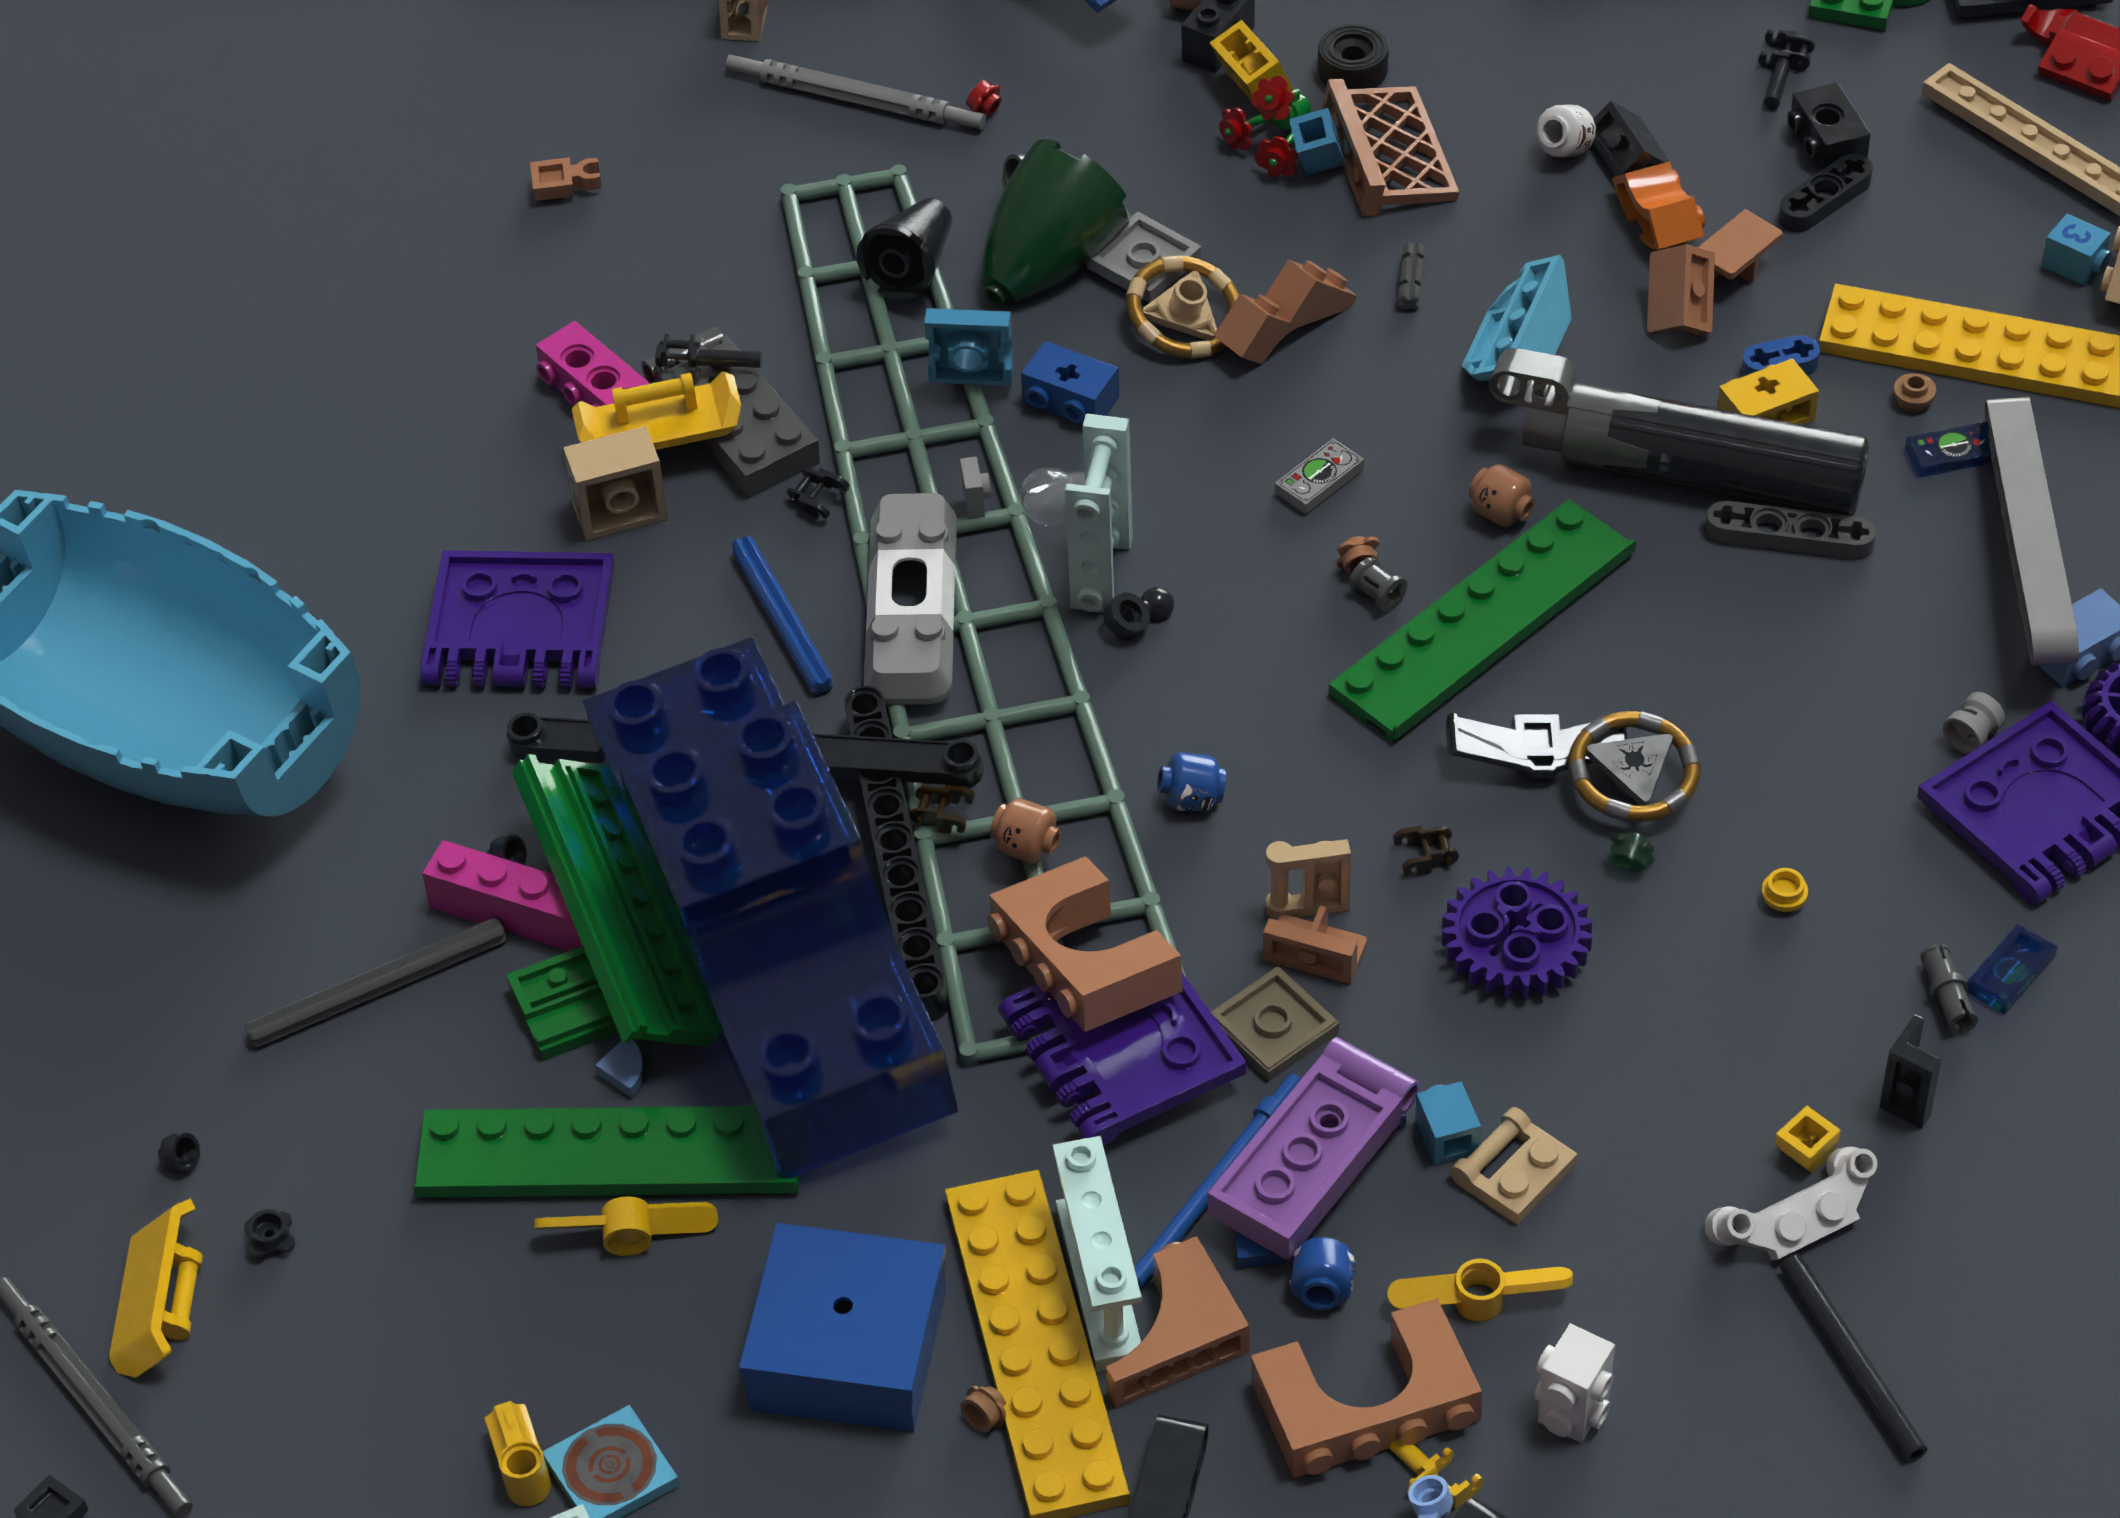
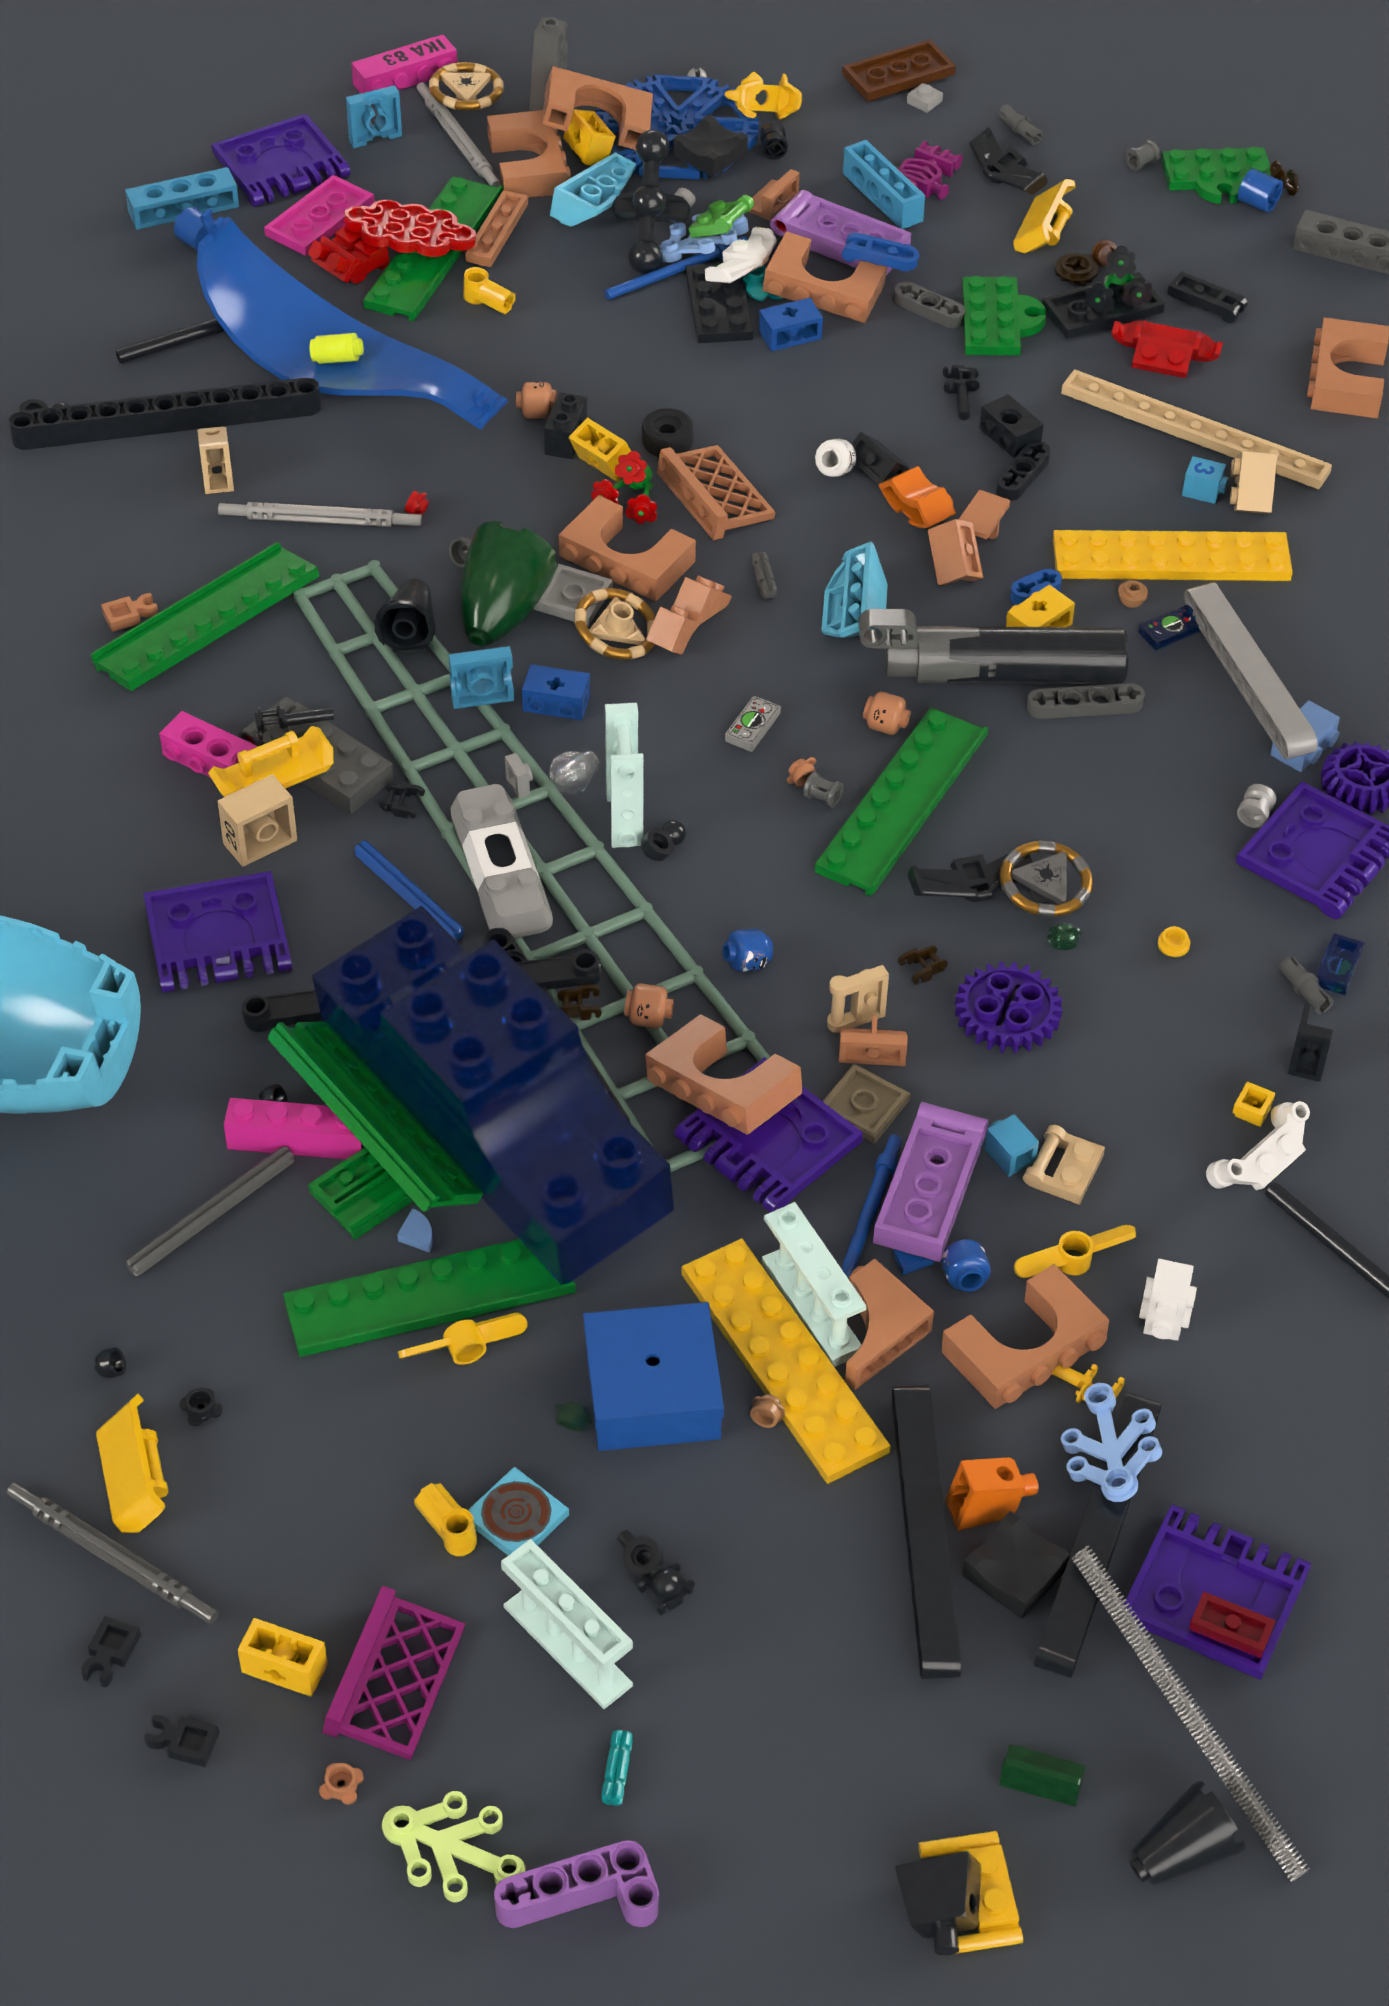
camera: 20 degrees left, 0 degrees up
dark azure brick [1289,108,1346,176] -> none
none -> green plate [91,542,320,691]
none -> clear green plate [555,1401,592,1432]
none -> nougat arch [559,495,696,602]

